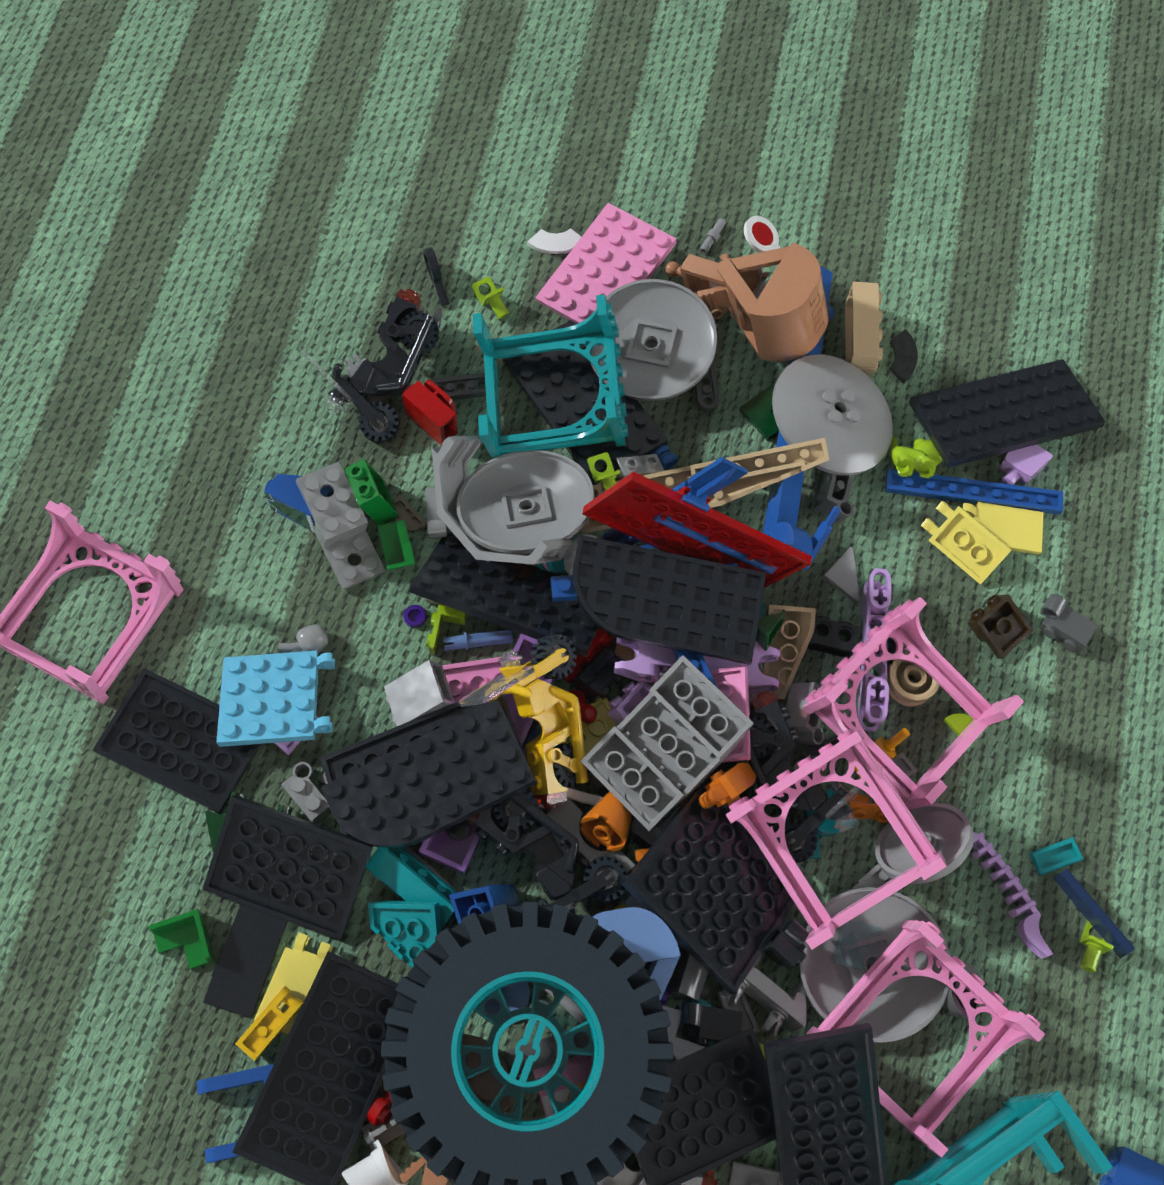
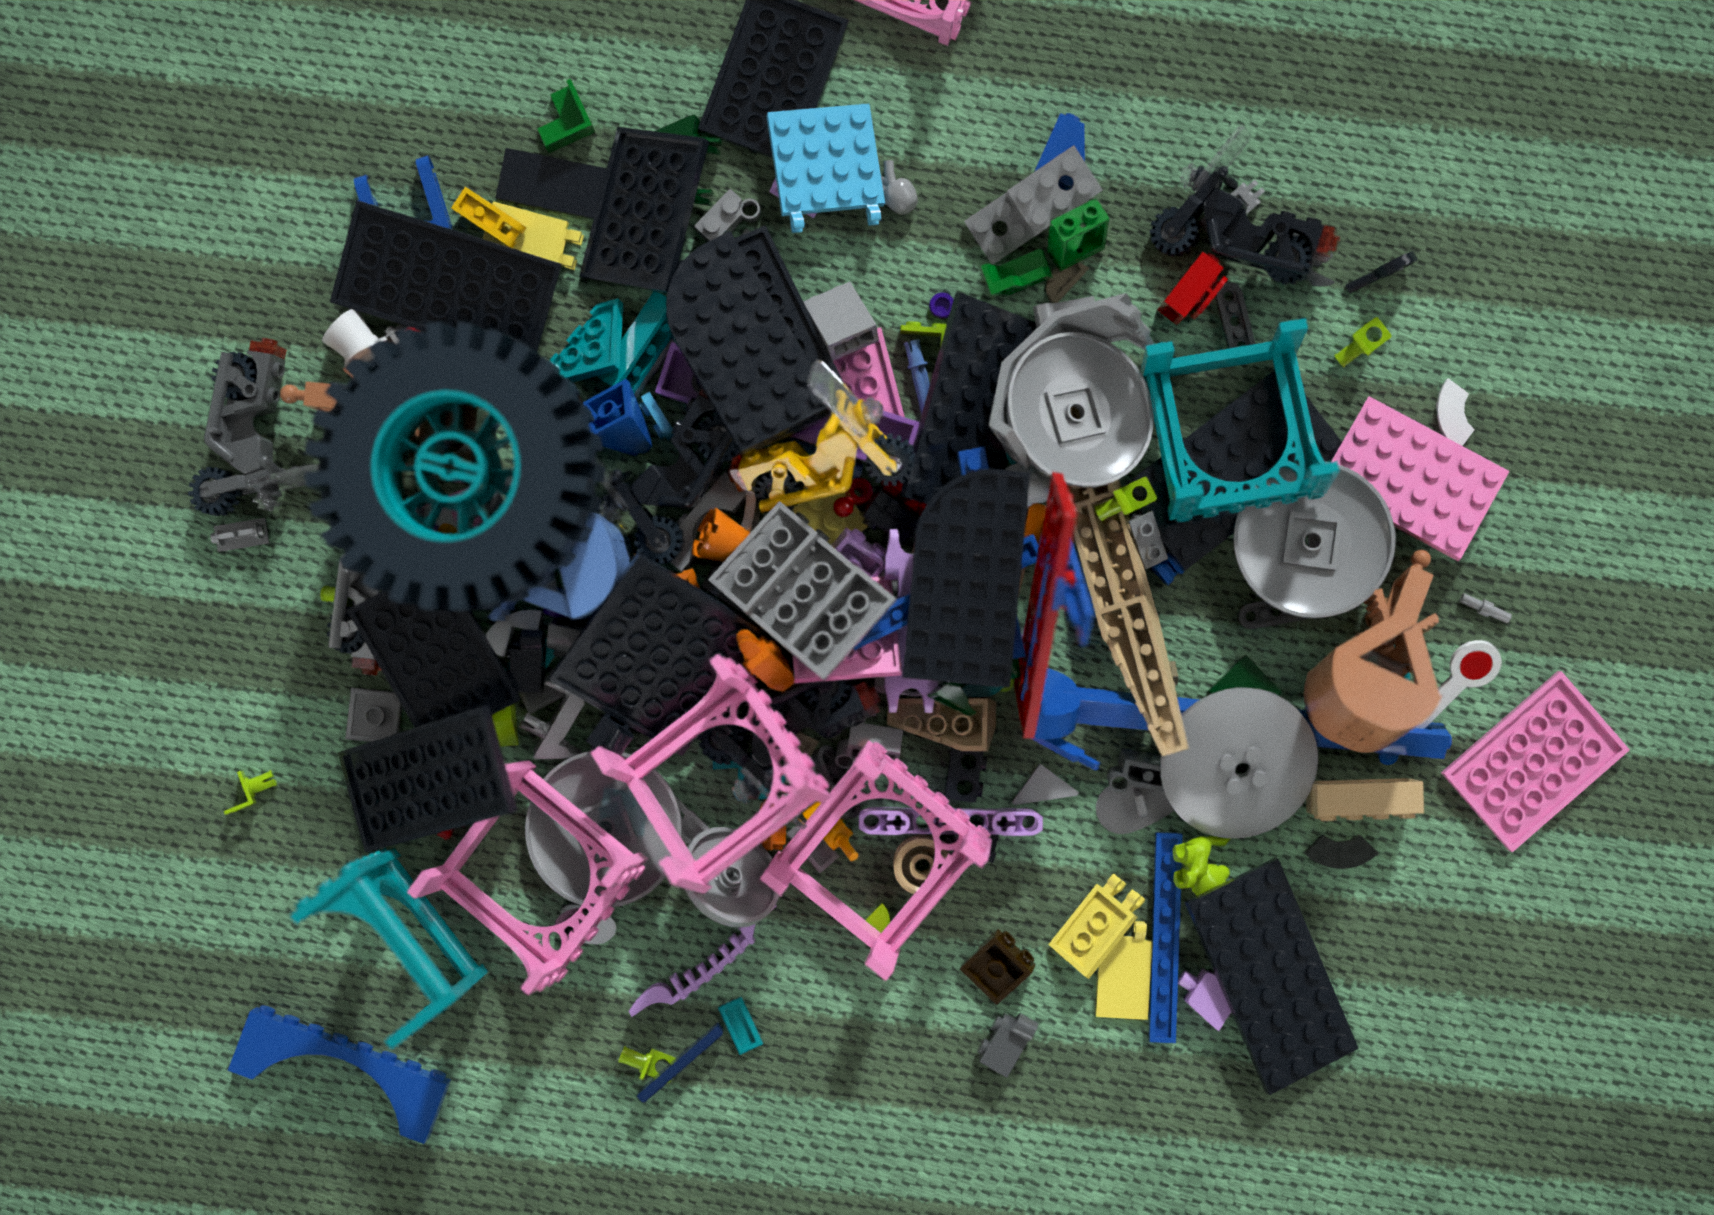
camera: 90 degrees right, 20 degrees up
none -> medium azure plate [639,391,674,441]
none -> light grey shield [1096,786,1174,834]
none -> bright pink plate [1441,671,1630,852]

